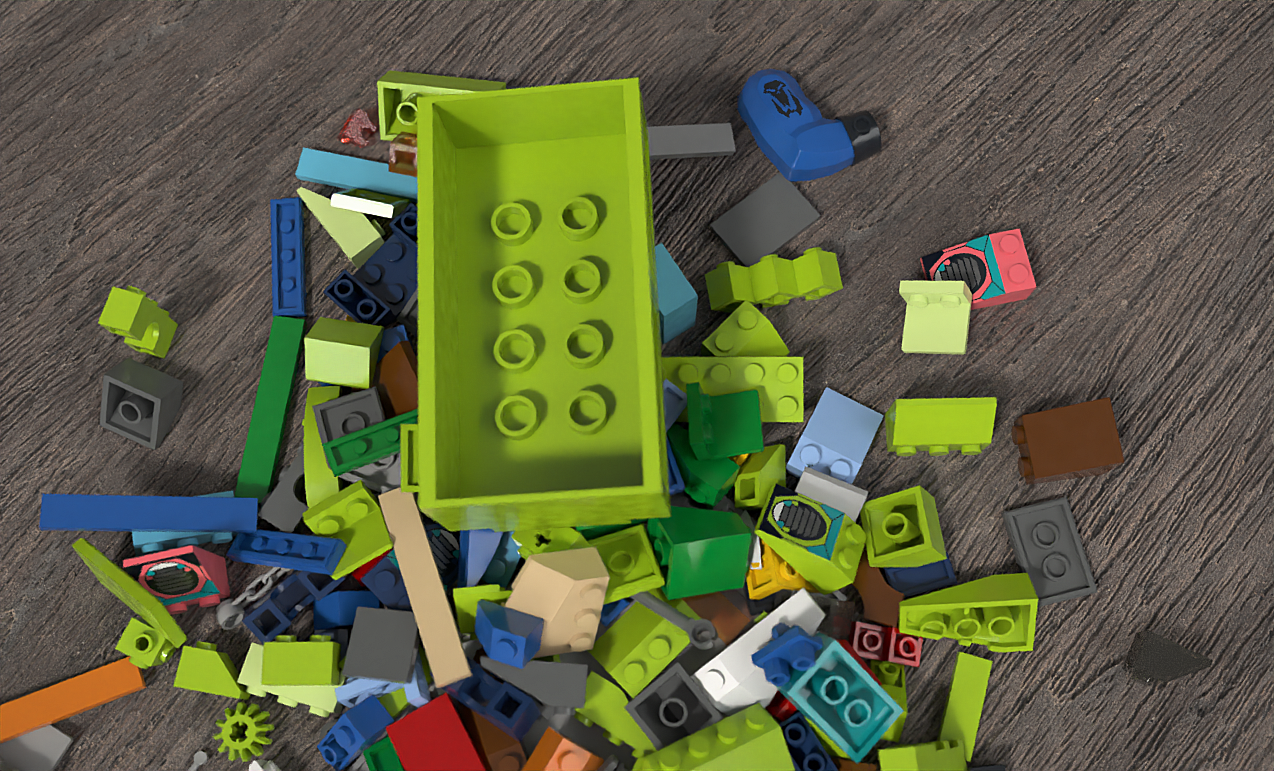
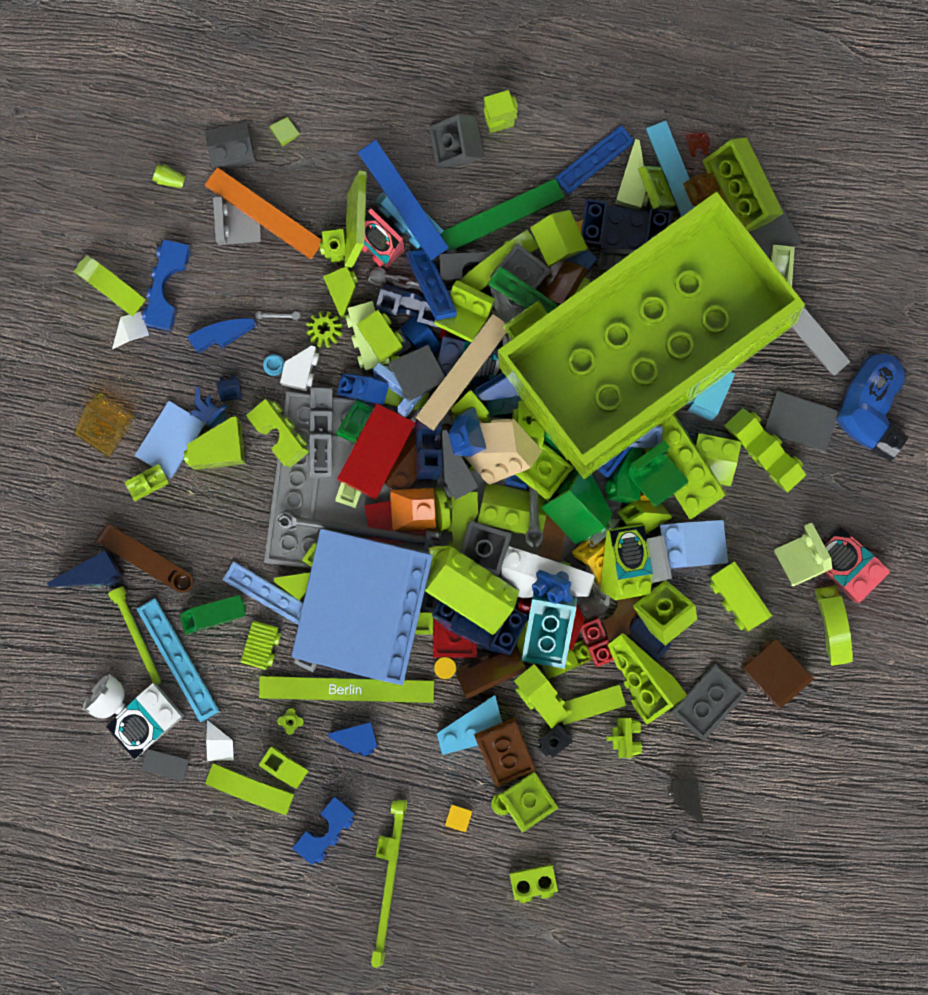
camera: 60 degrees right, 10 degrees up
none -> lime tile [434,487,451,531]
none -> lime hips [606,718,642,758]
none -> lime arch [815,585,853,666]

